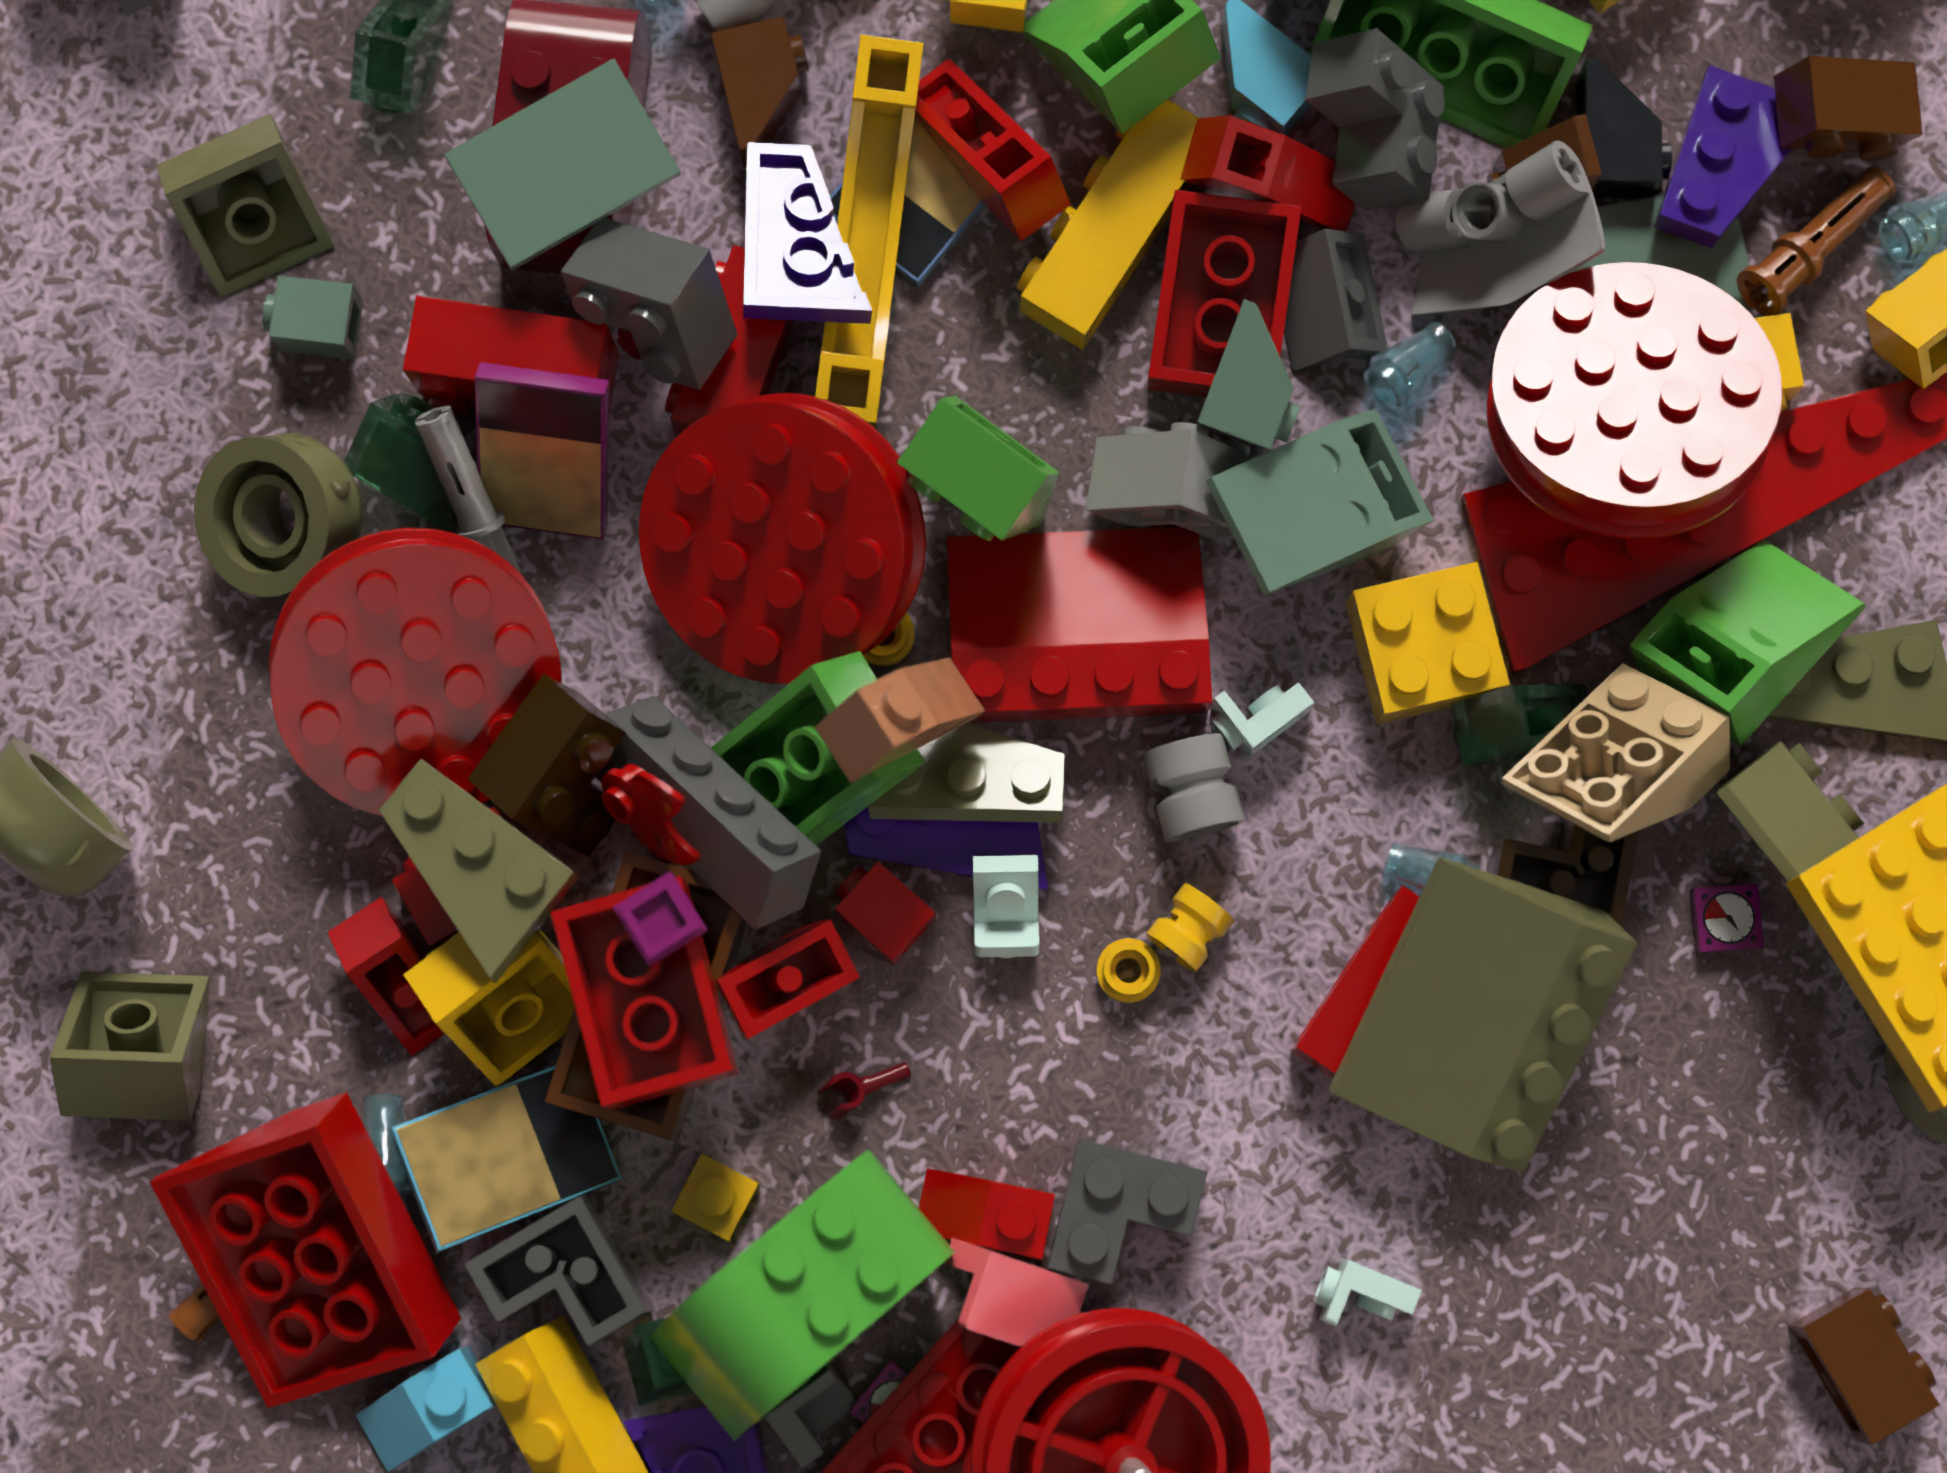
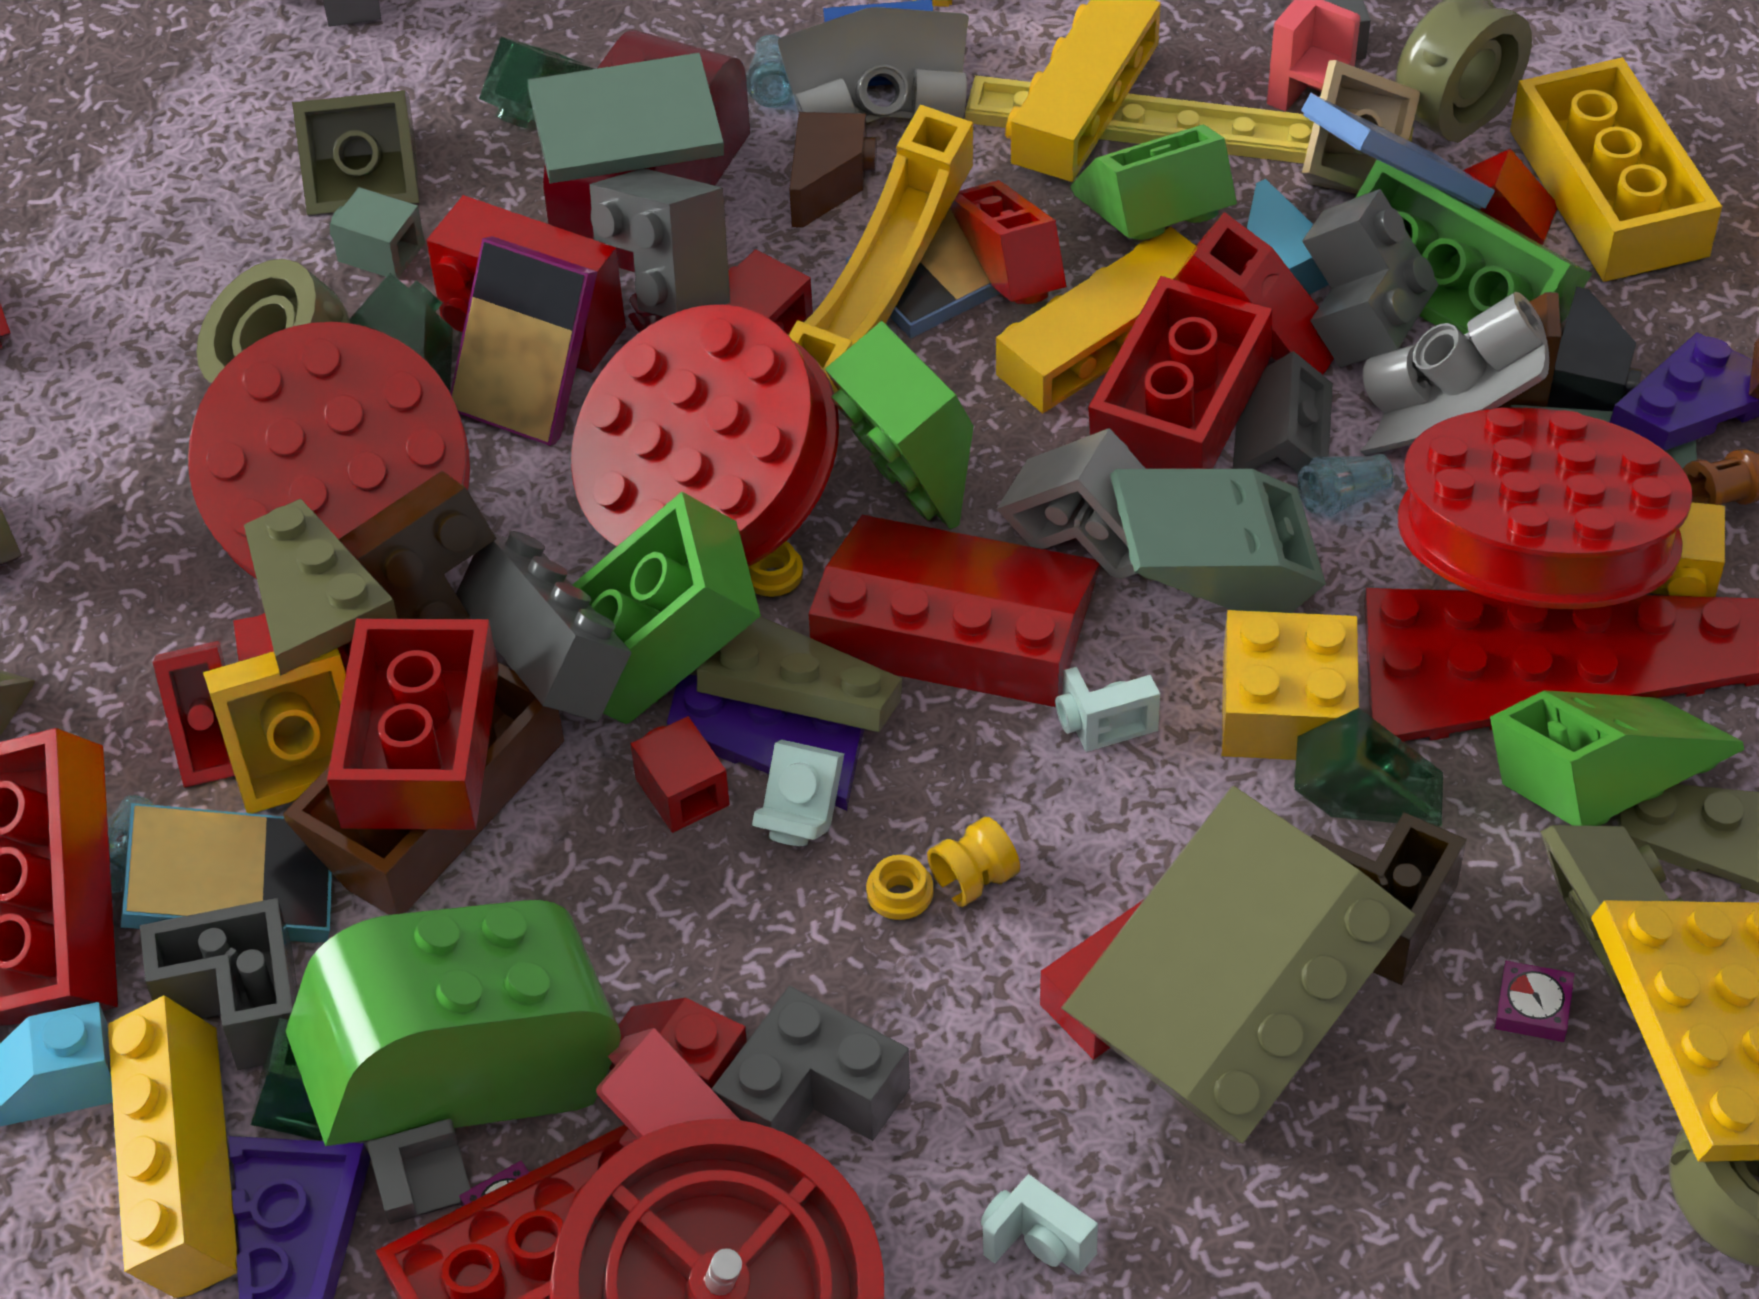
camera: 20 degrees right, 30 degrees down
light grey axle [415,406,520,572] -> none
red plate [601,764,702,865] -> none
magenta tile [613,871,708,966] -> none
red slope [715,919,860,1039] -> none
wing [743,142,872,324] -> none
nougat slope [814,657,985,783] -> none
dark red hand [817,1062,911,1120] -> none
light grey wheel [1143,733,1245,842] -> none
sand green slope [1197,299,1300,451] -> none
tan slope [1502,663,1730,842] -> none

